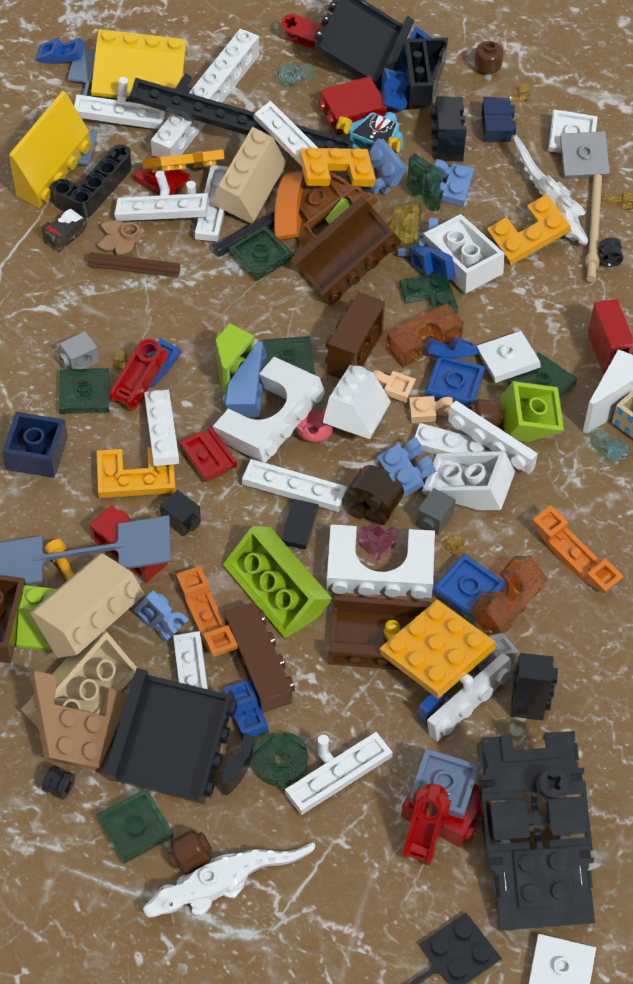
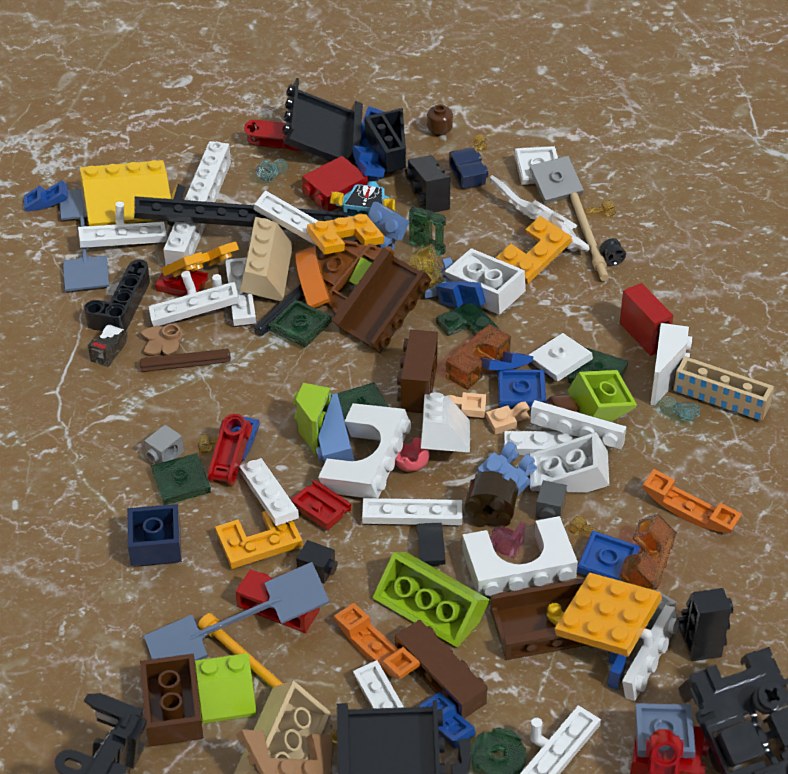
camera: 15 degrees left, 10 degrees down
yellow slope [9,91,91,208] -> none
tan slope [30,553,145,658] -> none
medium blue plate [133,590,189,642] -> none
medium blue plate [427,159,474,207] -> none

